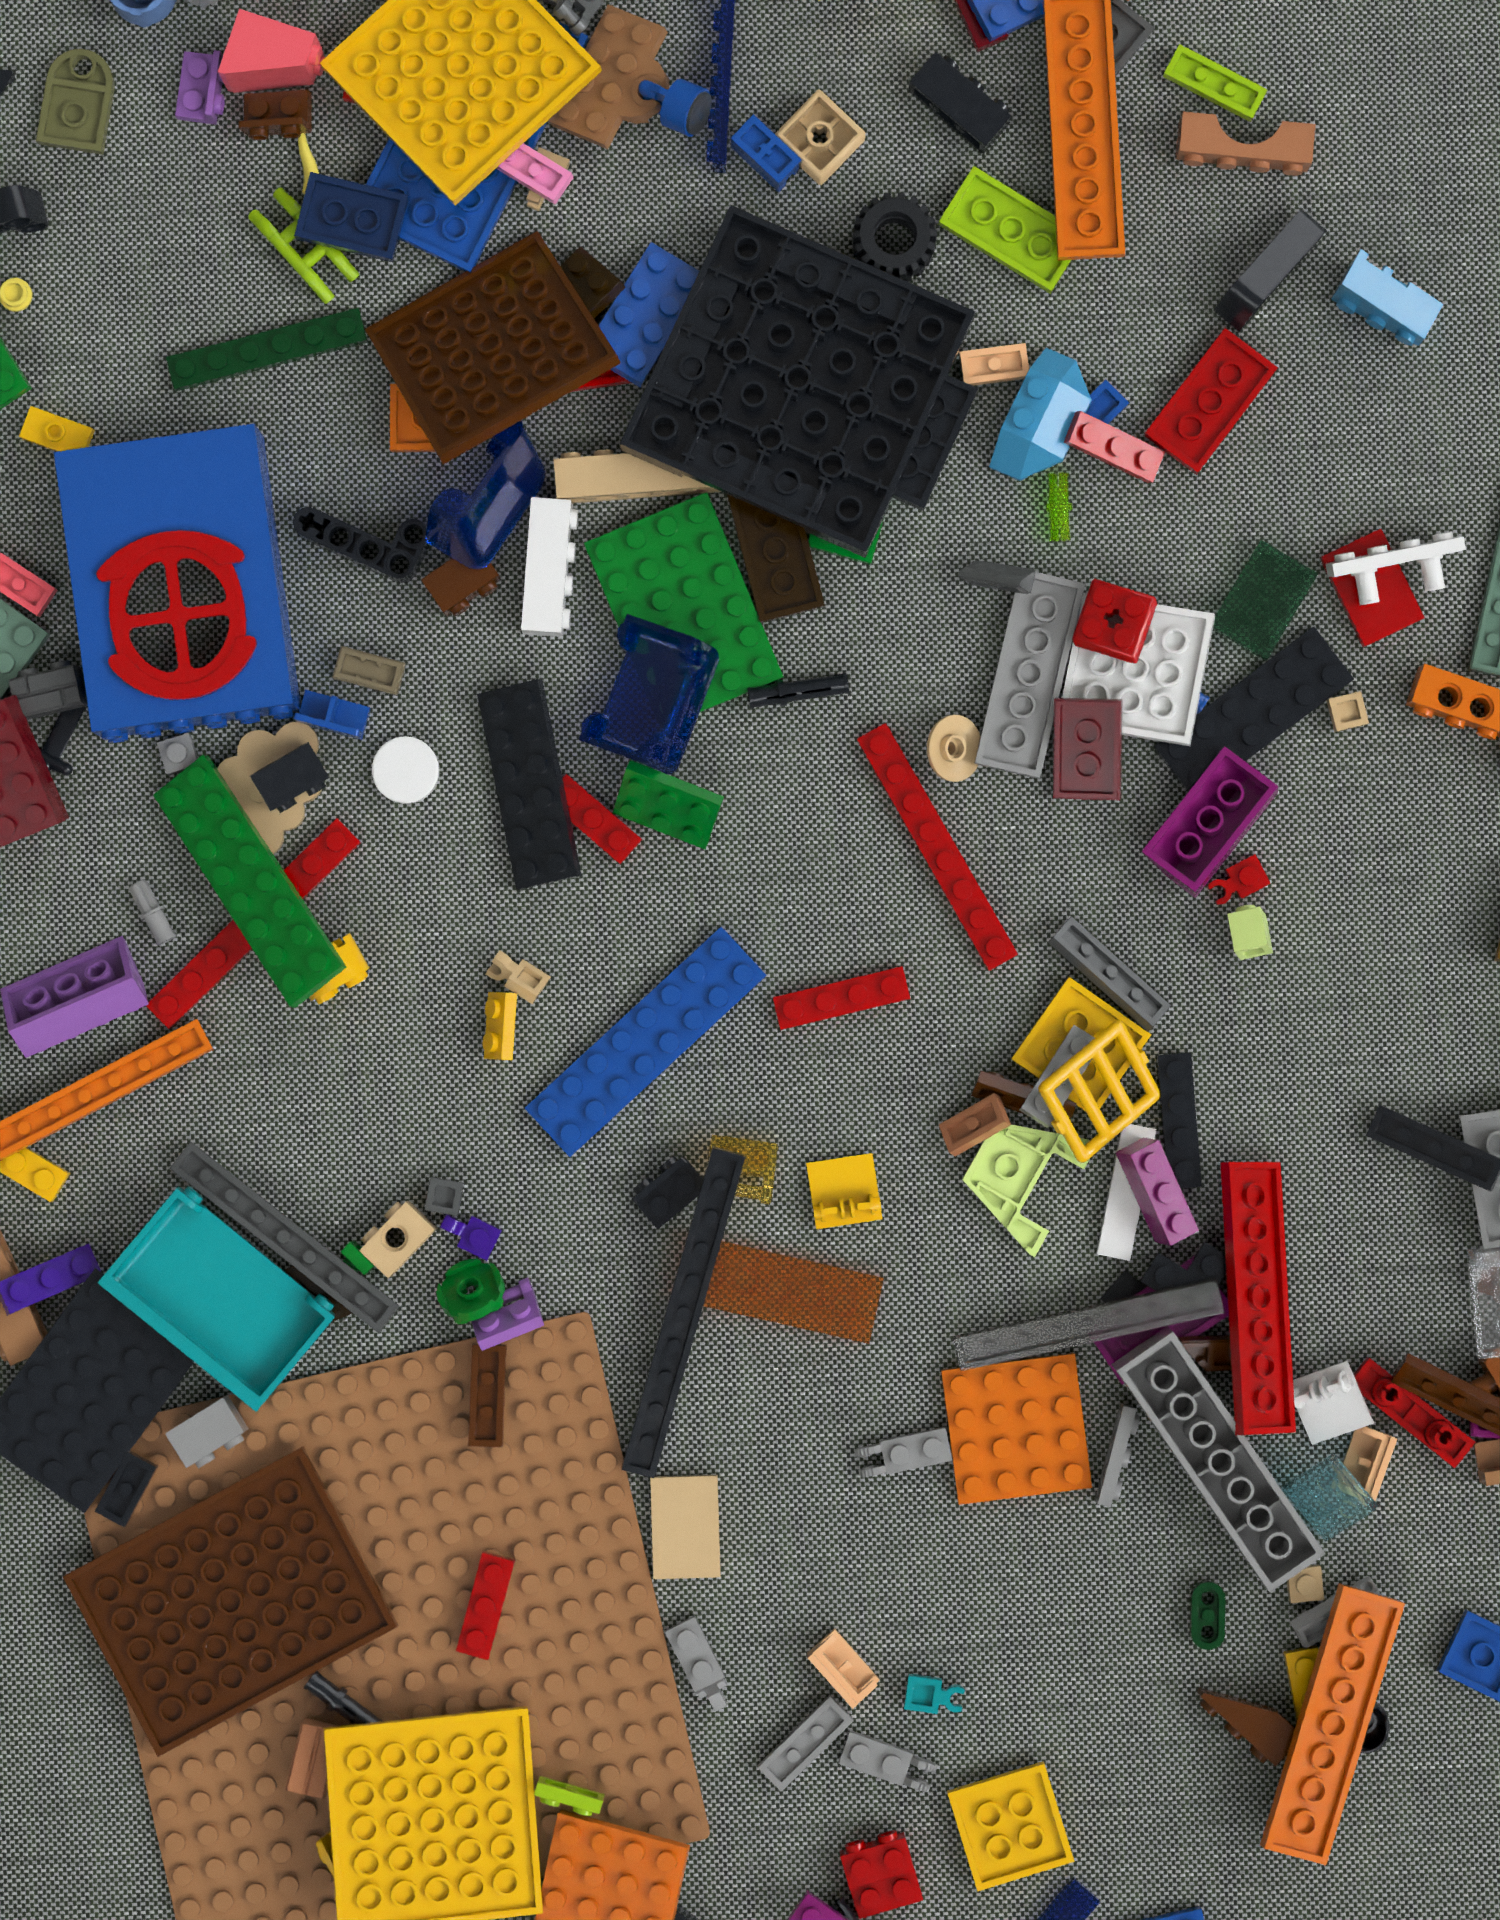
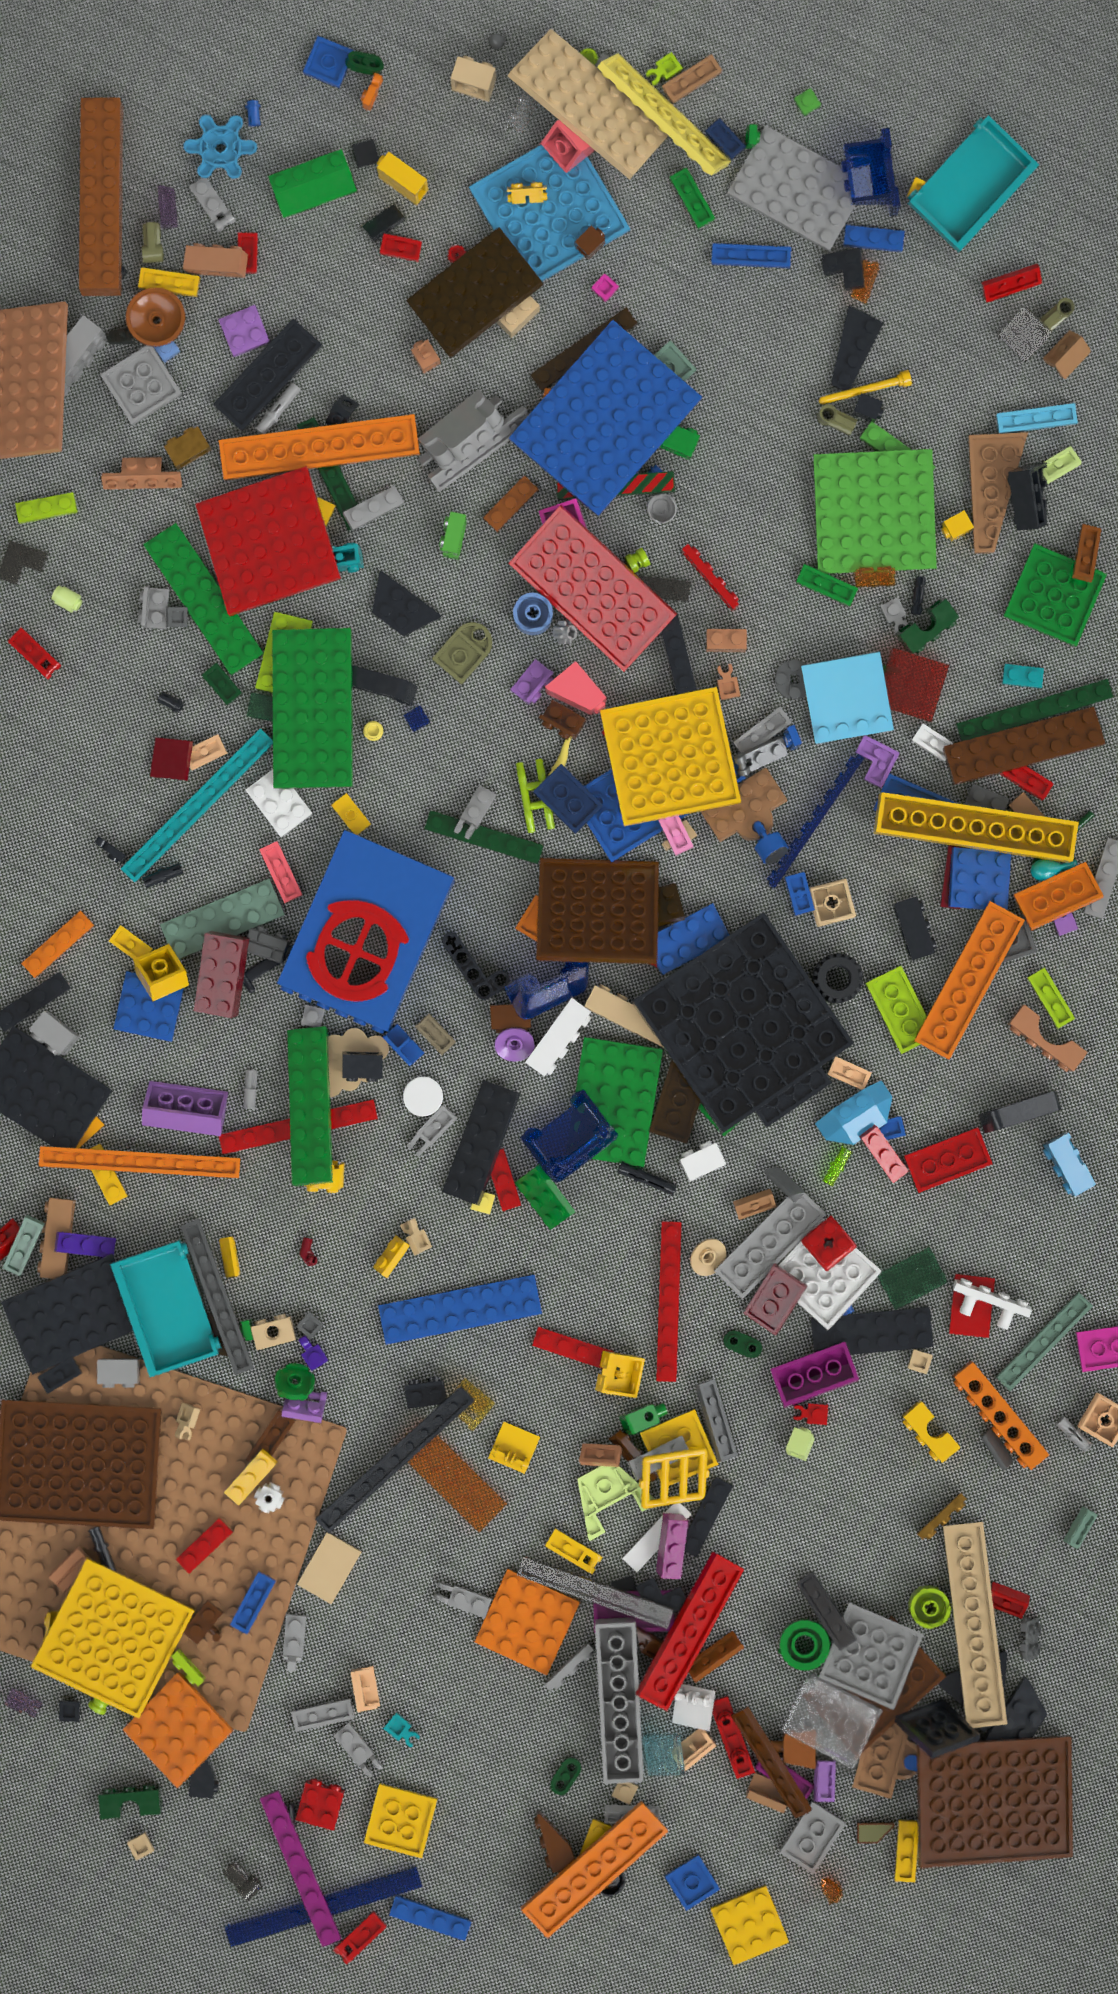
camera: 25 degrees right, 0 degrees up
none -> tan plate [175,1403,200,1441]
none -> reddish brown plate [183,1600,224,1645]
none -> yellow slope [219,1236,241,1278]
none -> yellow plate [224,1449,278,1505]
none -> blue plate [230,1571,276,1634]
none -> white brick [254,1483,285,1513]
none -> dark red arm [299,1237,318,1266]
none -> clear blue plate [403,705,430,733]
none -> light grey hinge [406,1104,458,1157]
none -> light grey hinge [454,785,497,839]
none -> light yellow plate [471,1192,495,1214]
none -> medium lavender dish [495,1028,534,1062]
none -> yellow plate [545,1528,603,1574]
none -> yellow piece [595,1351,645,1398]
none -> green torso [618,1403,668,1435]
none -> white brick [679,1141,726,1181]
none -> dark orange plate [689,1630,744,1683]
none -> dark green plate [723,1330,762,1358]
none -> medium nougat plate [733,1189,776,1220]
none -> green piece [778,1618,830,1671]
none -> yellow arch [902,1400,961,1463]

